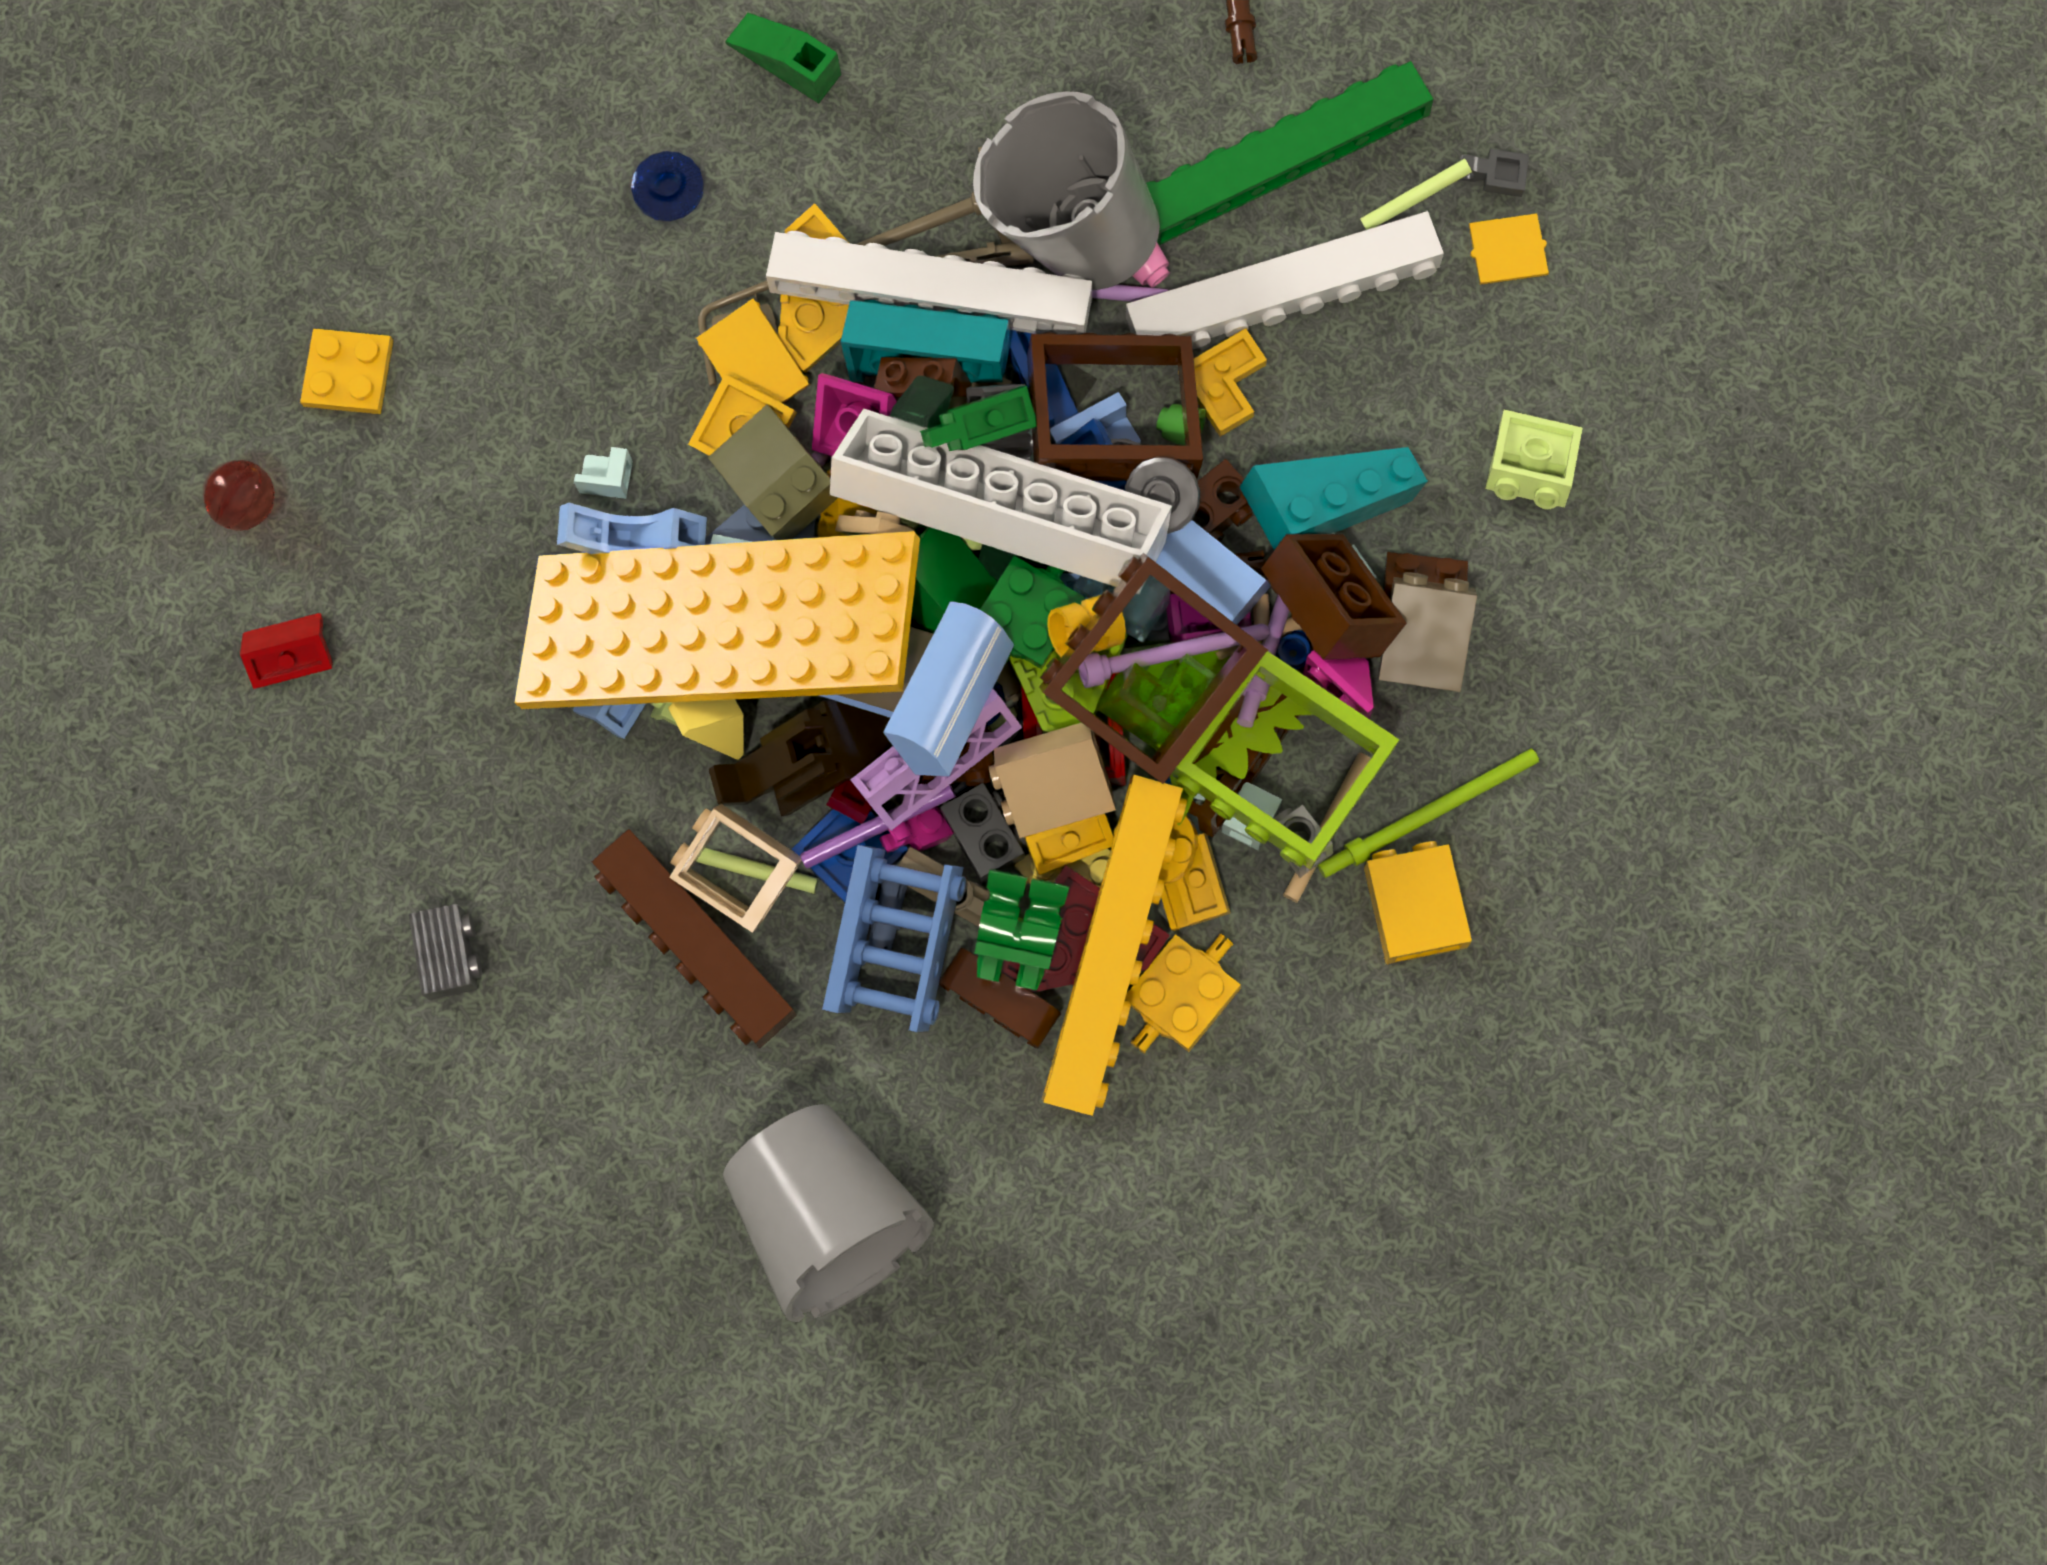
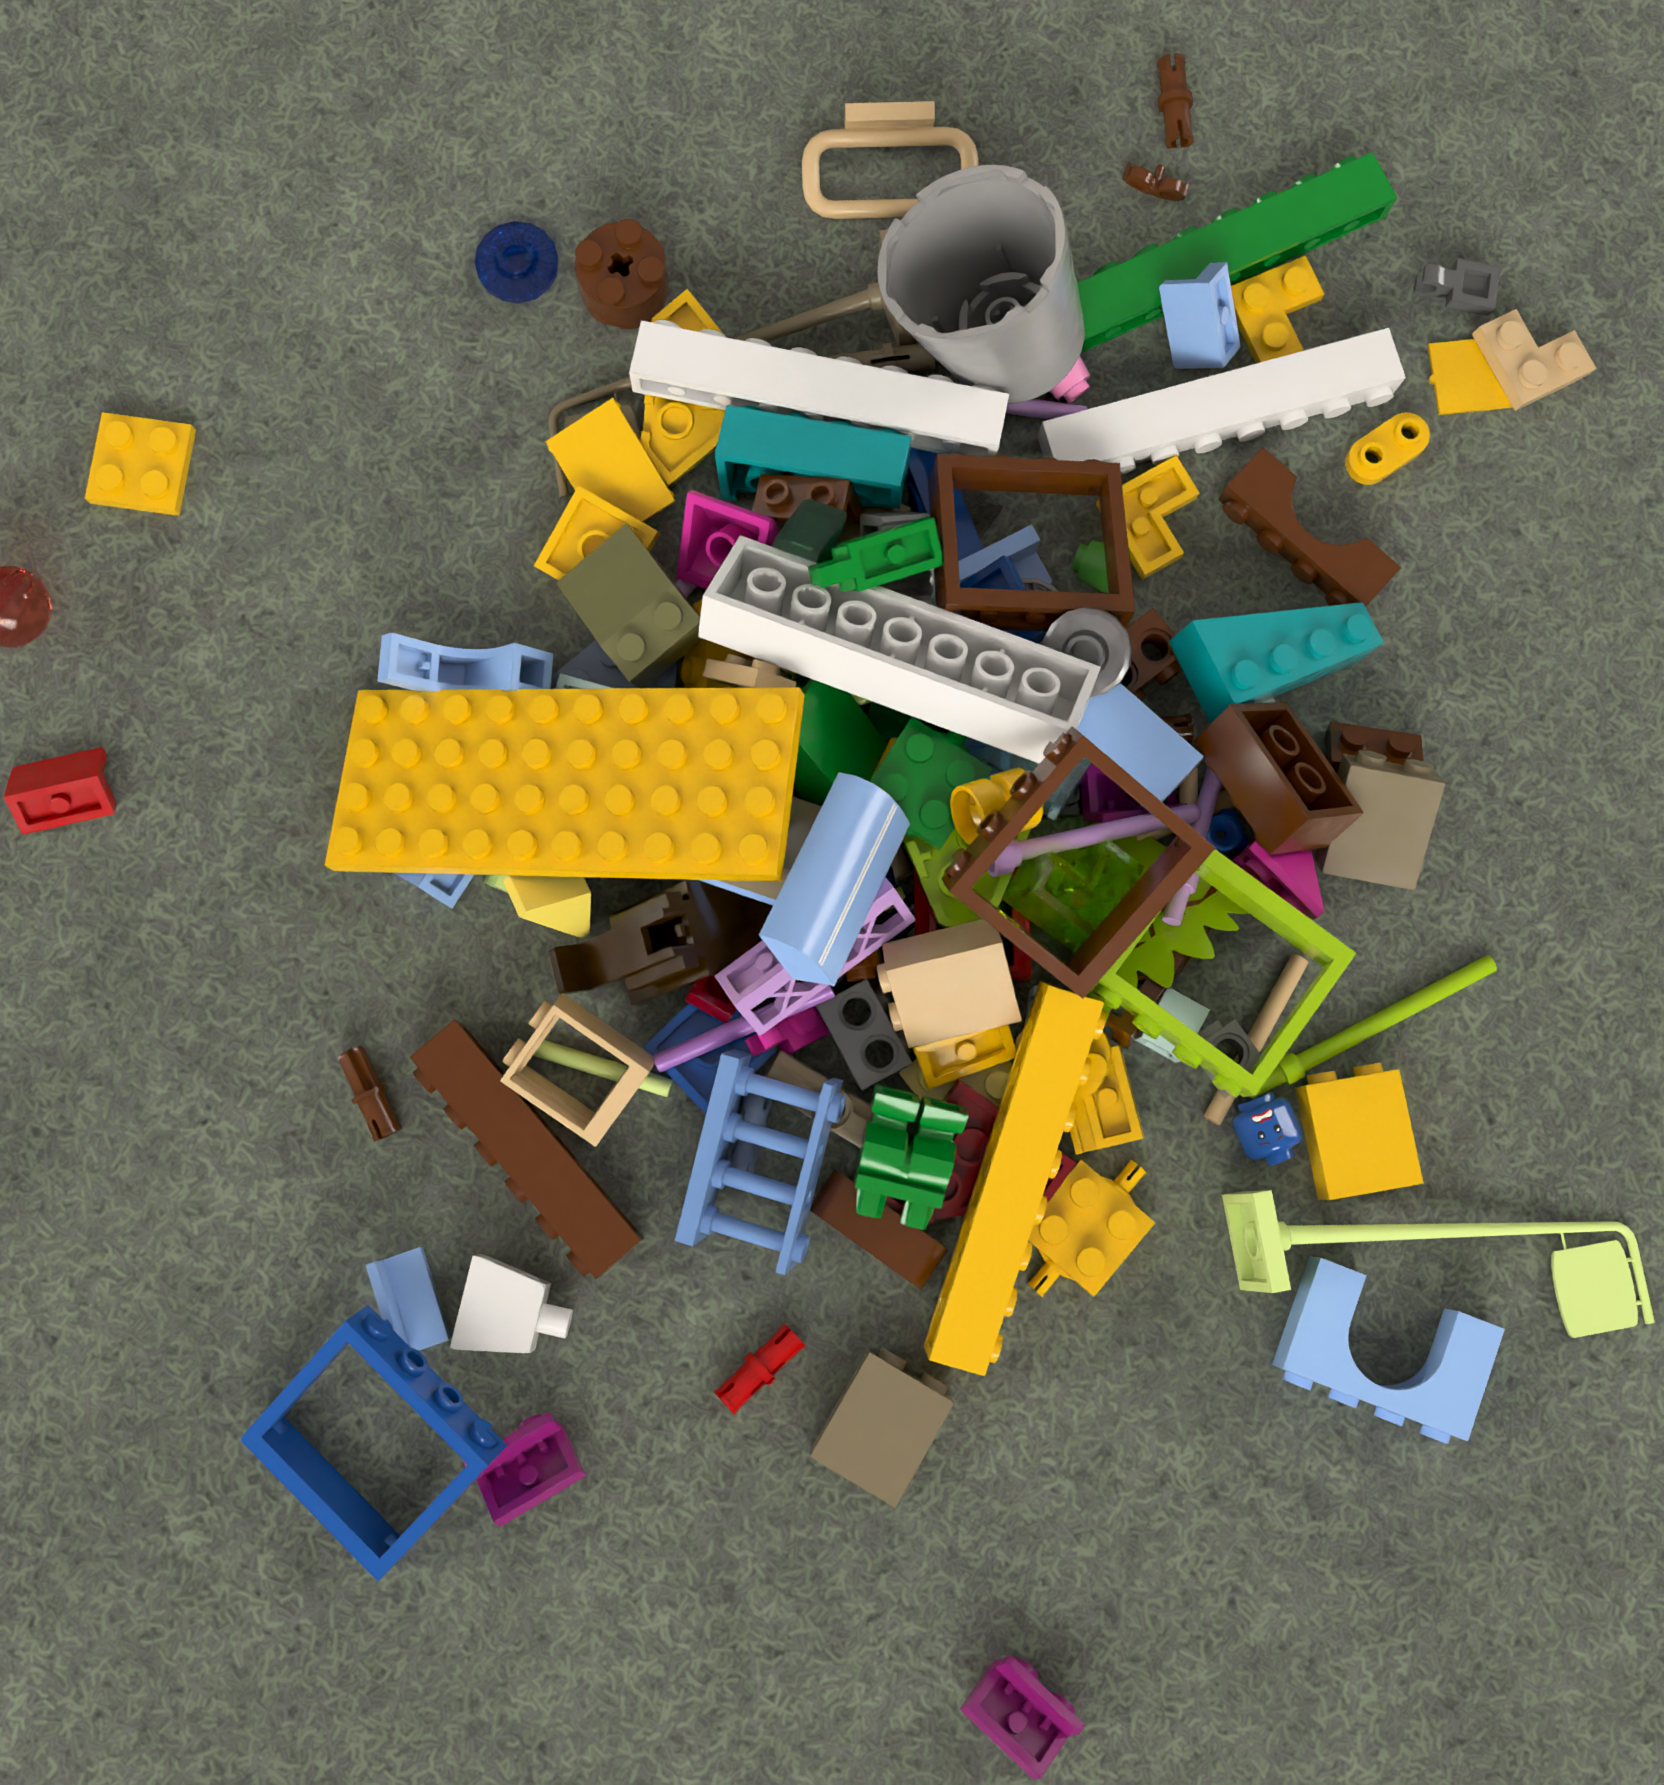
camera: 10 degrees left, 5 degrees up
flat silver brick [408,904,482,1000] -> none
light aqua panel [574,447,633,499] -> none
light grey cone [723,1104,934,1322] -> none
green slope [725,13,841,104] -> none
yellowish green bar [1360,158,1472,230] -> none
yellowish green plate [1485,410,1583,509] -> none
none -> blue window [239,1305,508,1581]
none -> reddish brown axle [339,1046,403,1142]
none -> light blue panel [366,1247,451,1351]
none -> white torso [450,1254,573,1353]
none -> magenta bracket [463,1413,586,1527]
none -> reddish brown brick [575,219,669,329]
none -> red pin [714,1323,806,1415]
none -> tan bar [802,101,979,219]
none -> dark tan brick [810,1346,954,1508]
none -> magenta bracket [960,1656,1085,1780]
none -> reddish brown piece [1122,162,1190,201]
none -> light blue panel [1159,262,1241,369]
none -> reddish brown arch [1218,447,1401,607]
none -> yellowish green piece [1222,1190,1655,1338]
none -> yellow plate [1231,255,1324,364]
none -> blue head [1232,1091,1304,1166]
none -> light blue arch [1272,1256,1505,1444]
none -> yellow plate [1345,412,1430,485]
none -> tan plate [1472,309,1597,411]

